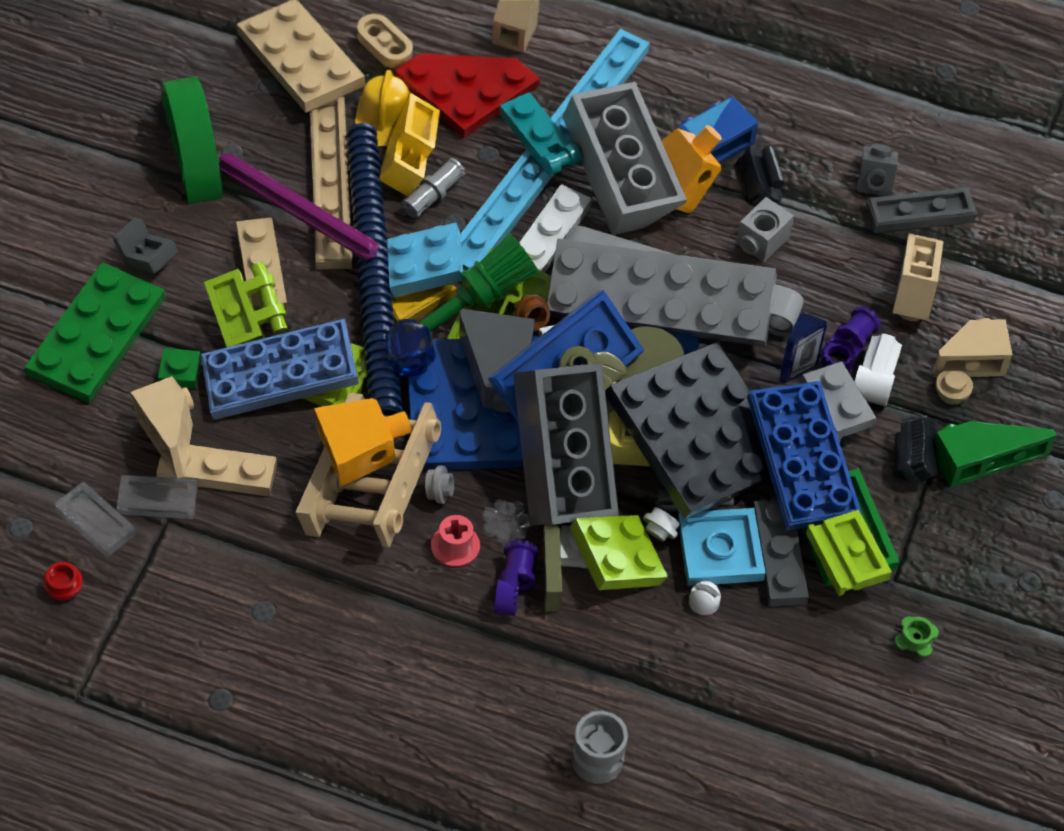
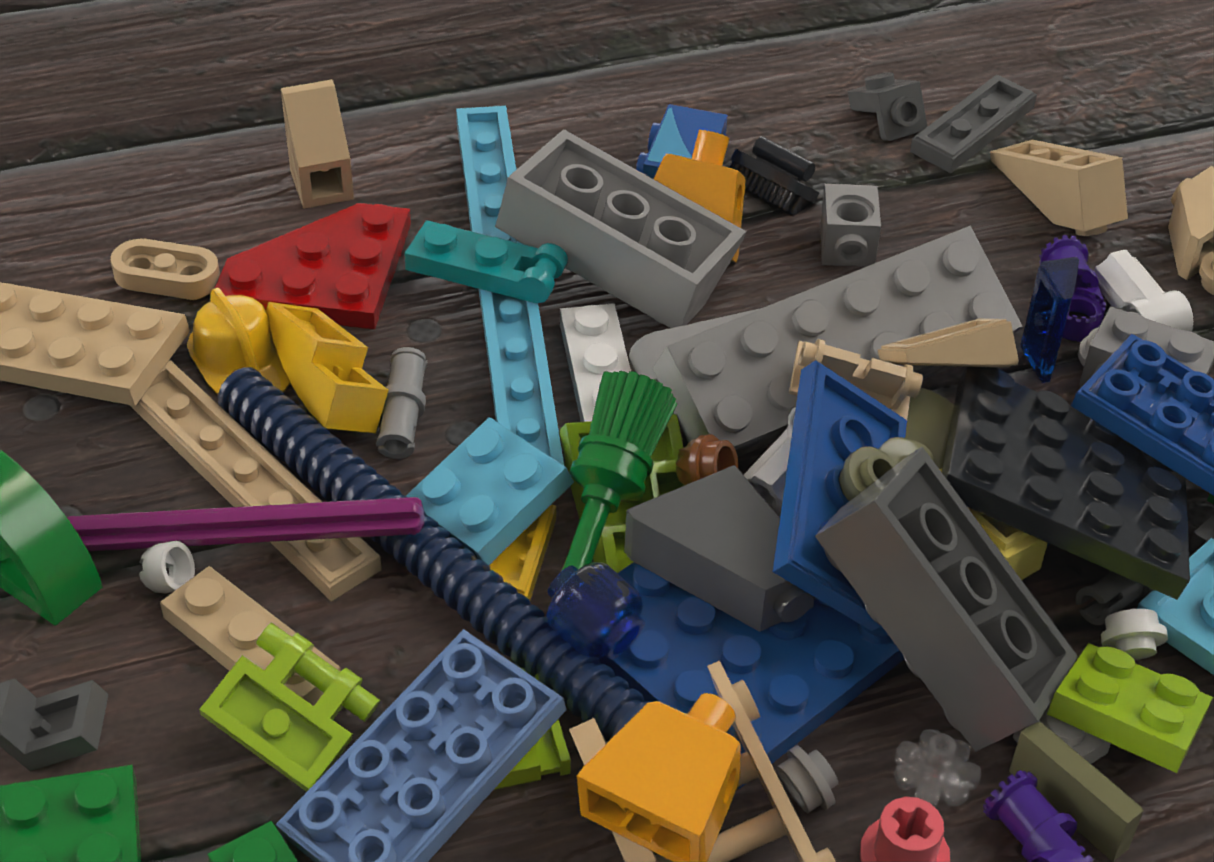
camera: 35 degrees left, 10 degrees down
none -> white hinge [139,541,195,593]
none -> tan hinge [789,339,923,420]
none -> tan slope [877,318,1019,368]

